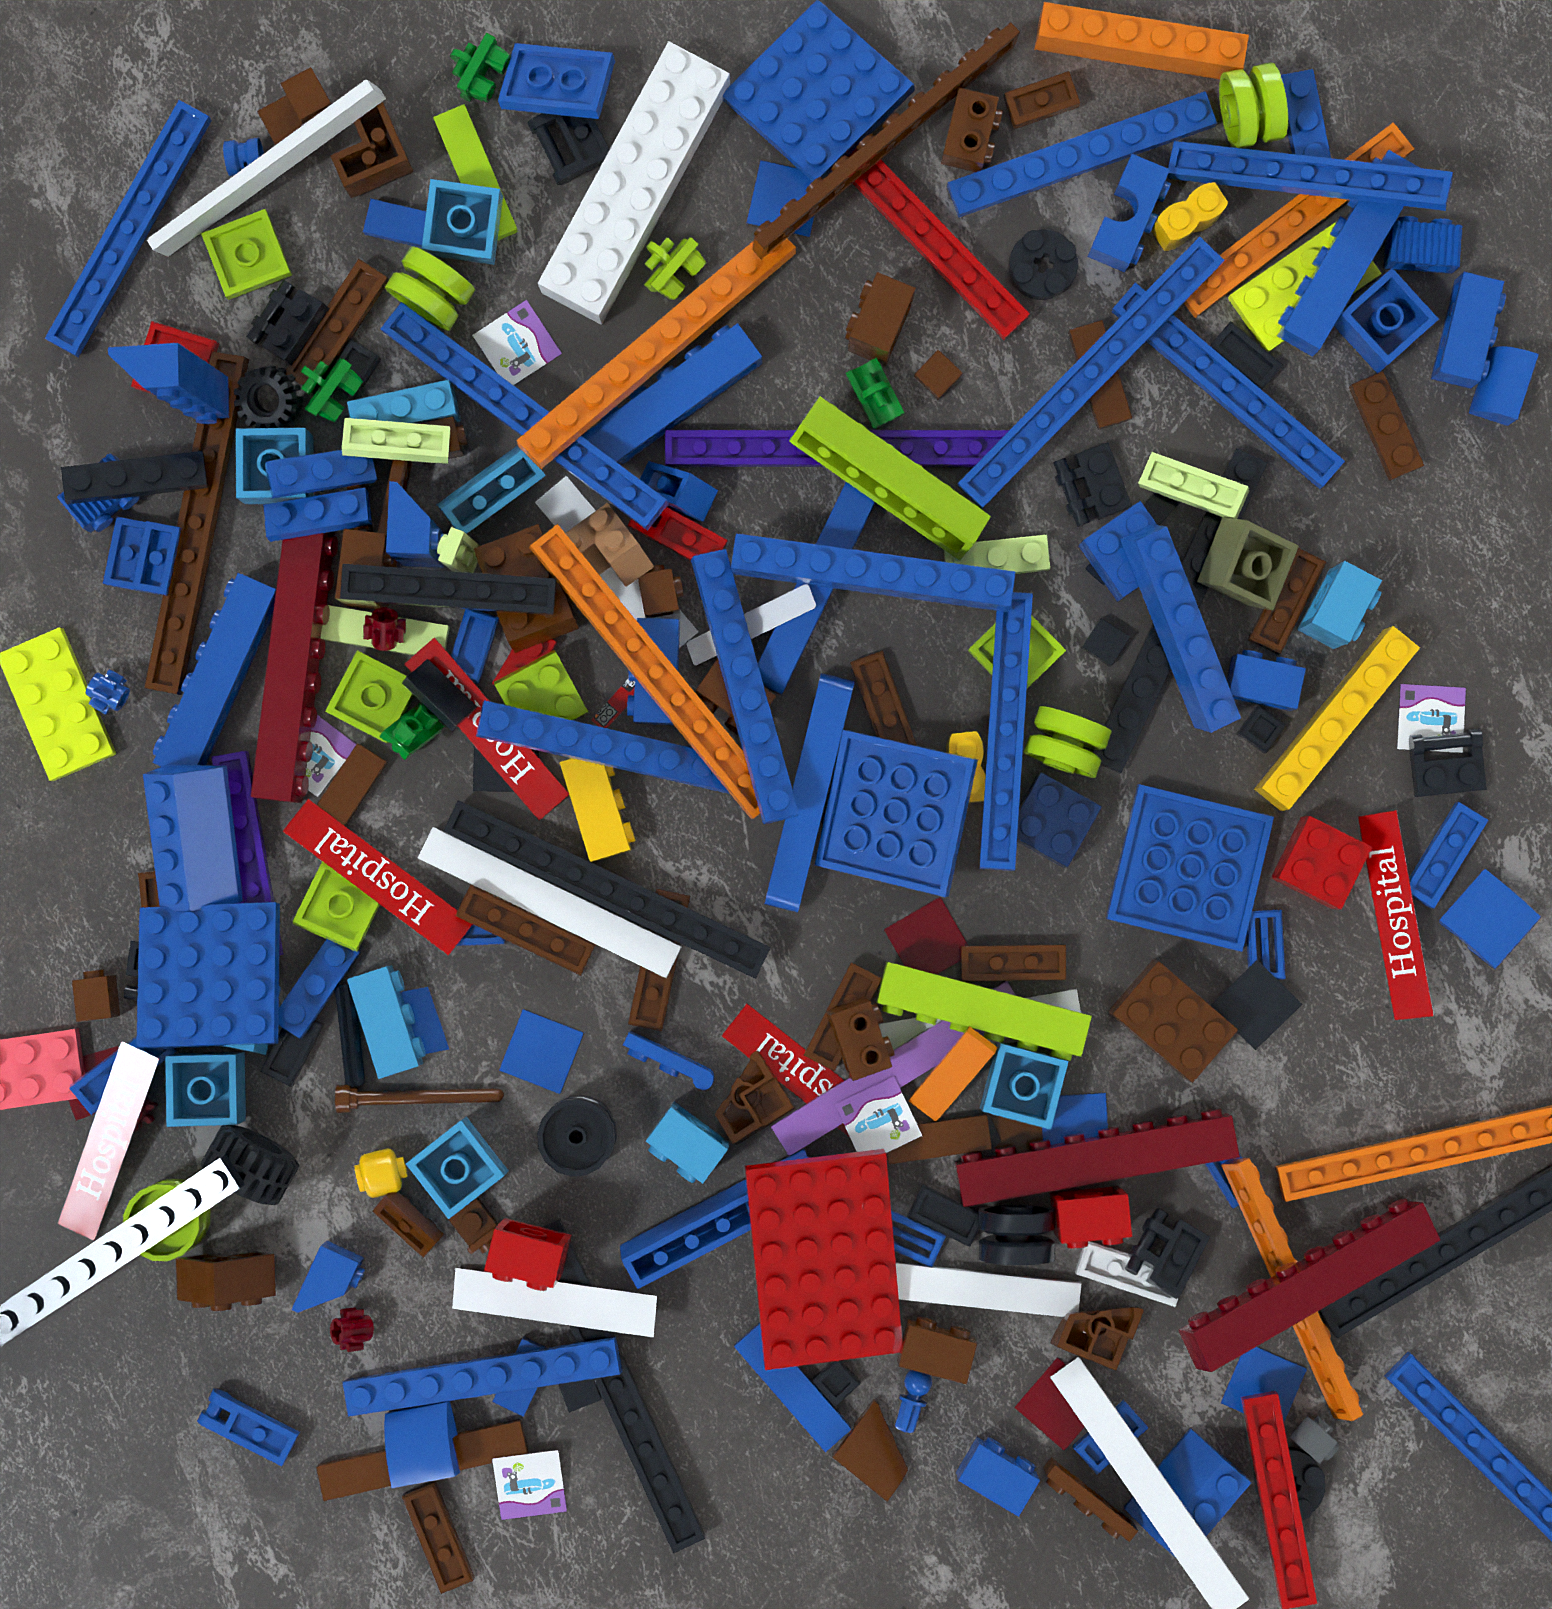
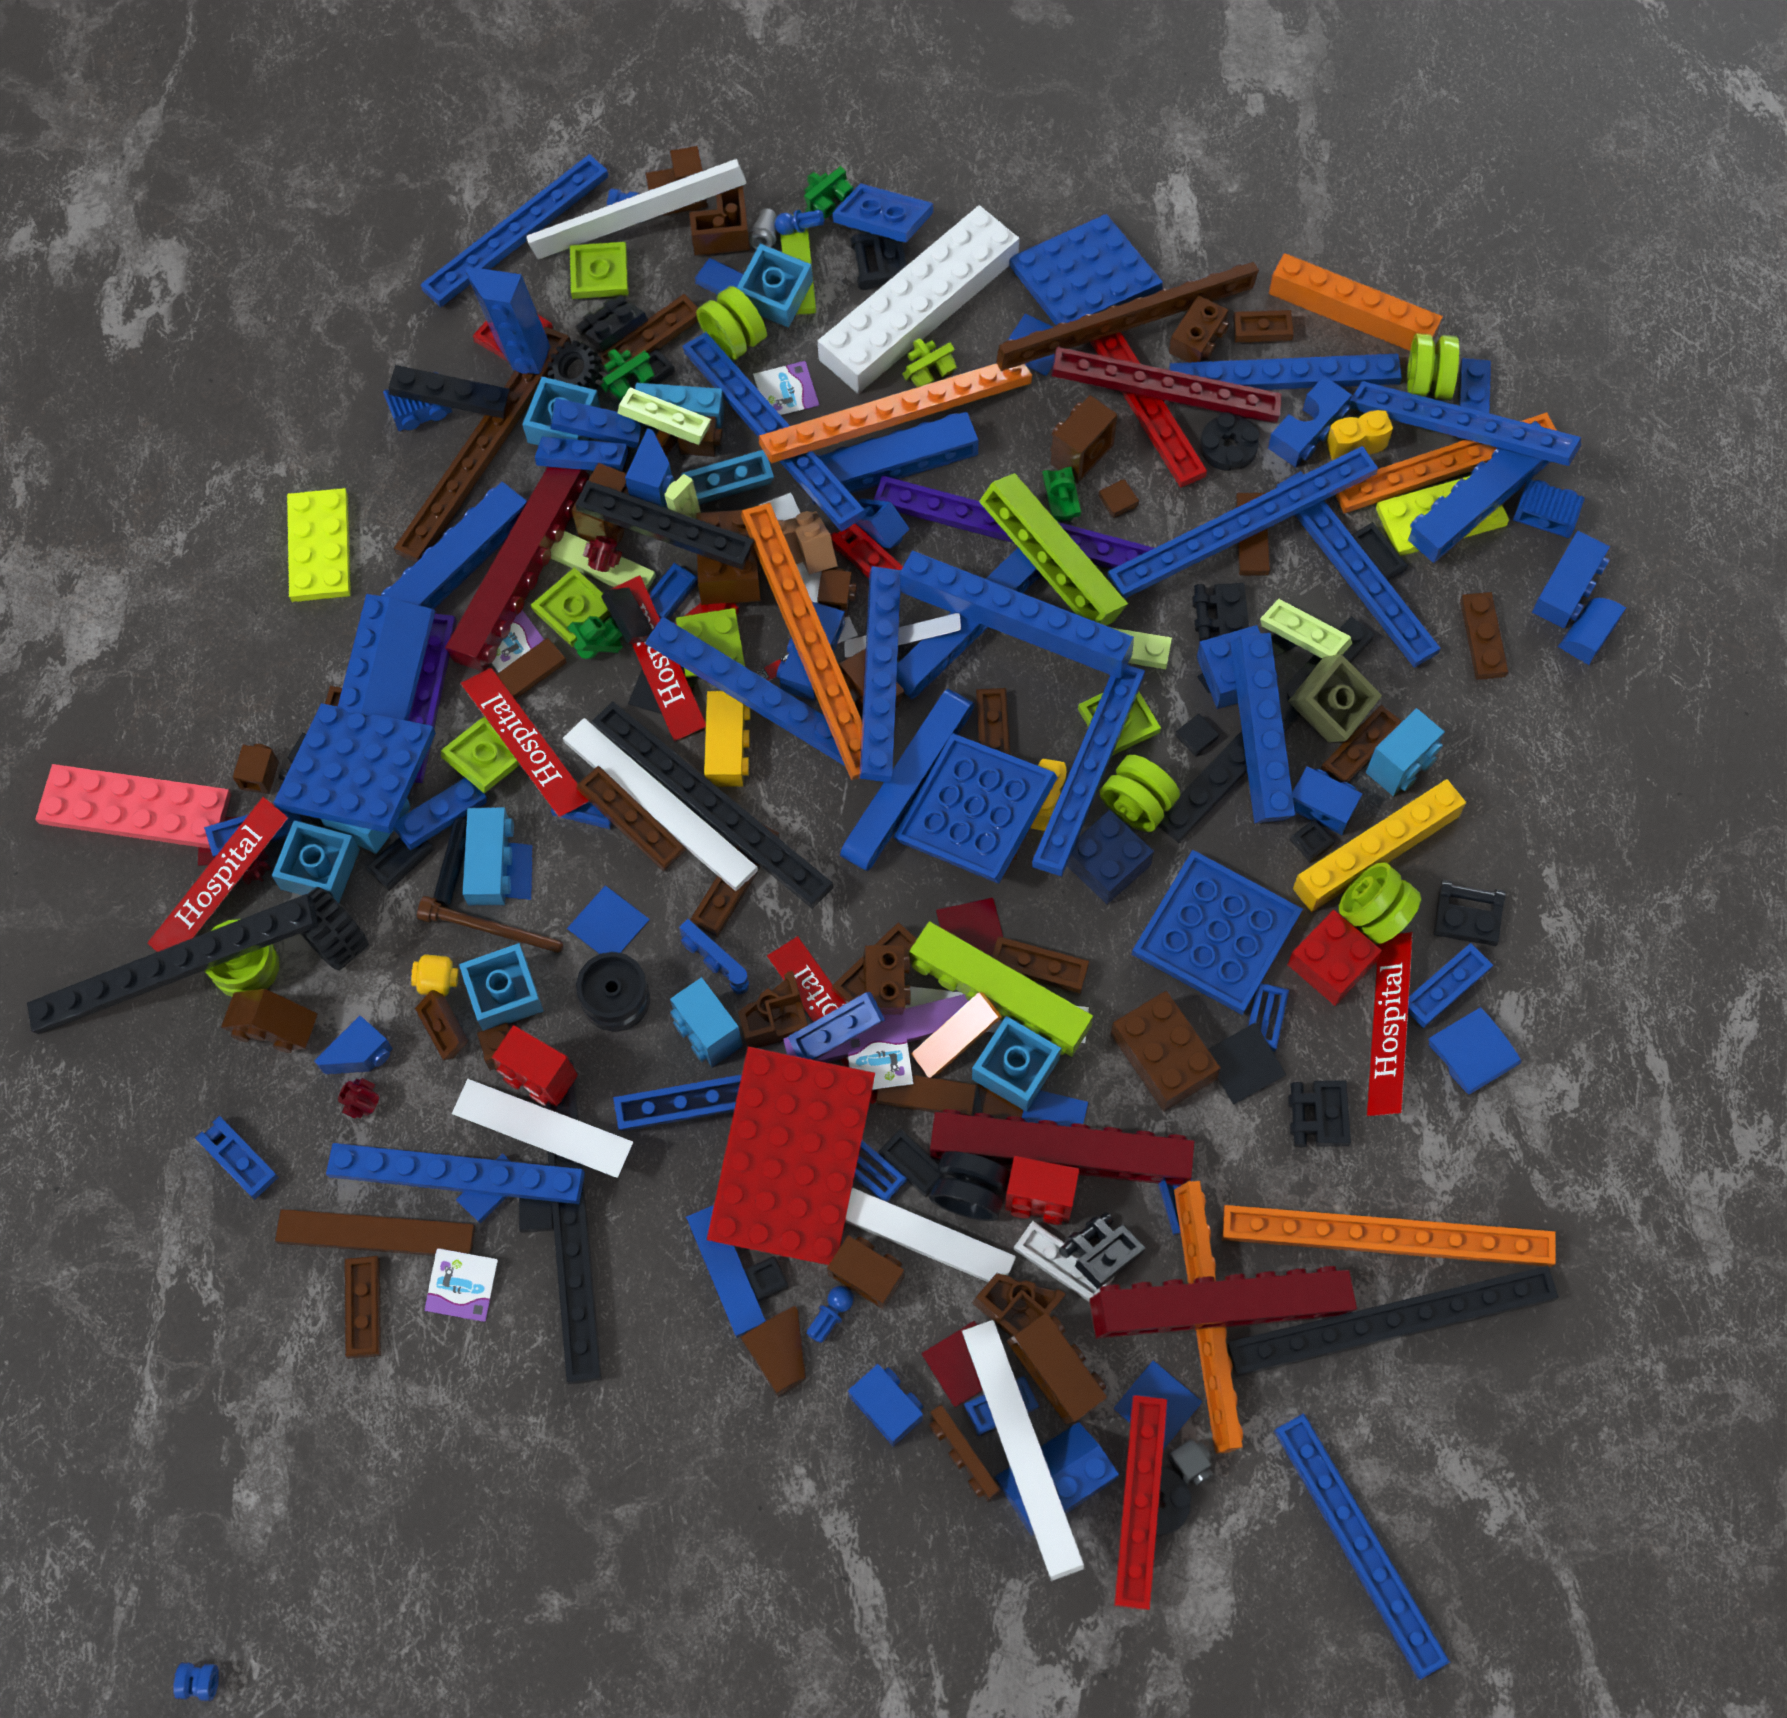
camera: 15 degrees right, 20 degrees down
blue gear [85,669,130,714] -> none
blue slope [103,517,181,596] -> none
blue slope [384,1401,460,1488] -> none
blue brick [1334,268,1439,373] -> none
sticker [1397,684,1466,753] -> none
none -> light grey cone [748,209,776,249]
none -> blue axle [774,210,825,235]
none -> plate [788,992,885,1060]
none -> reddish brown brick [1006,1312,1107,1424]
none -> dark red plate [1052,347,1282,423]
none -> black plate [1288,1081,1351,1148]
none -> lime wheel [1339,862,1421,944]

